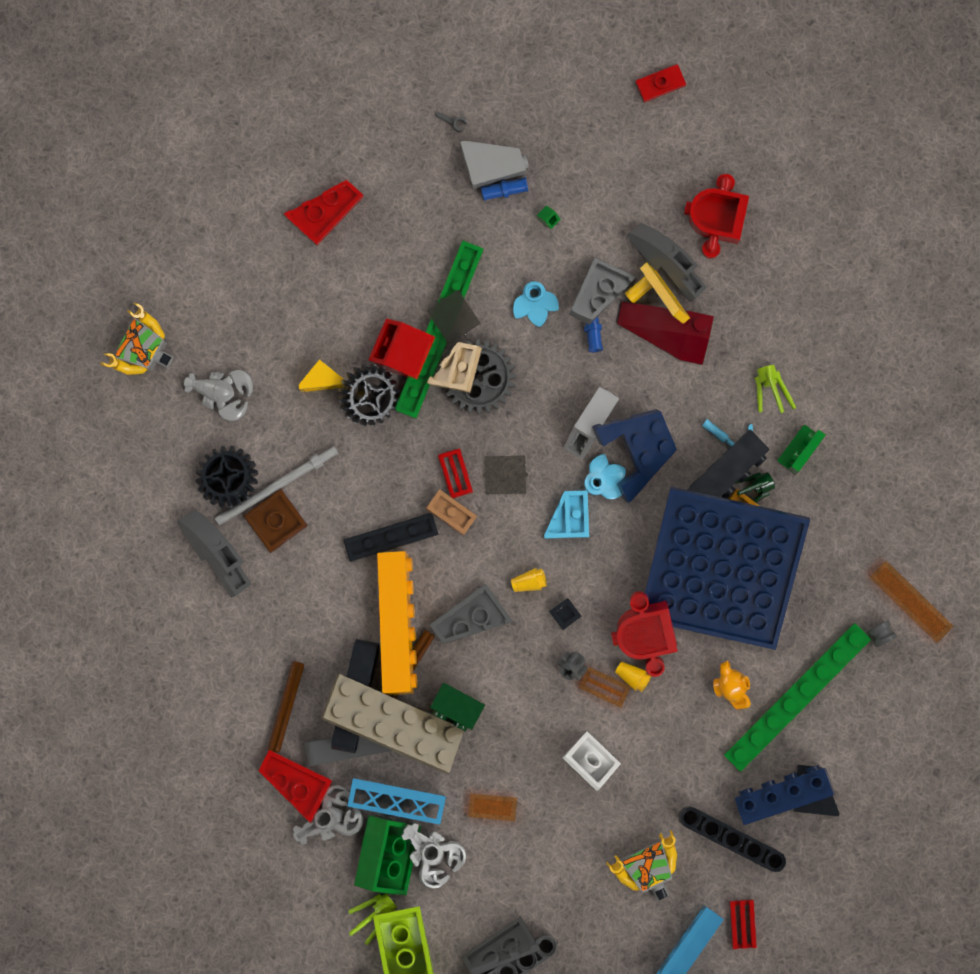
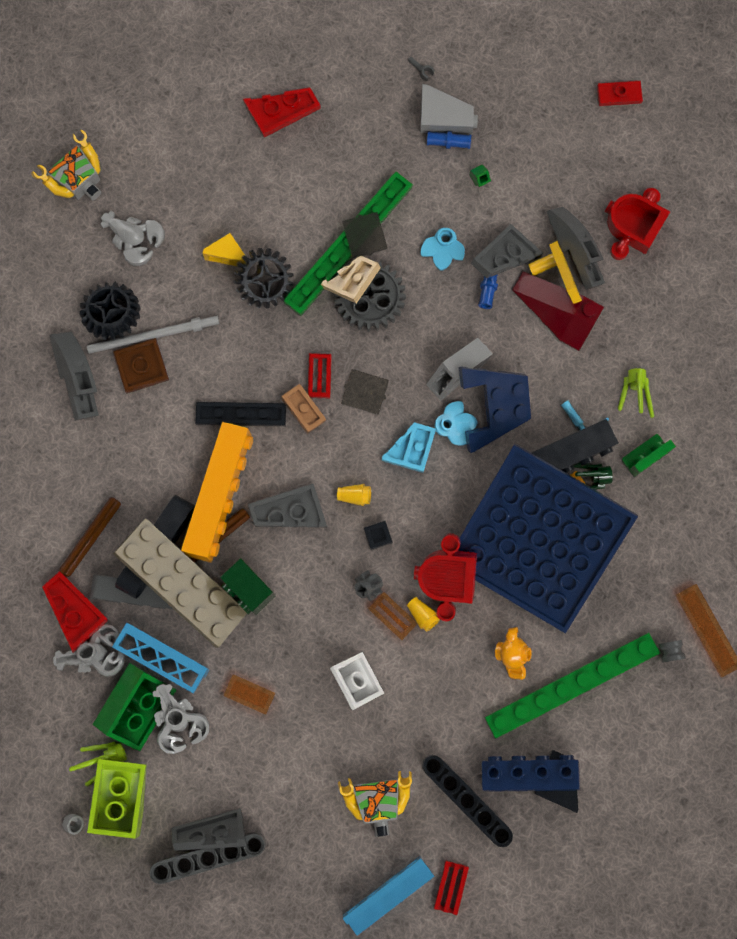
camera: 15 degrees right, 5 degrees down
red slope [368,318,435,379] -> none

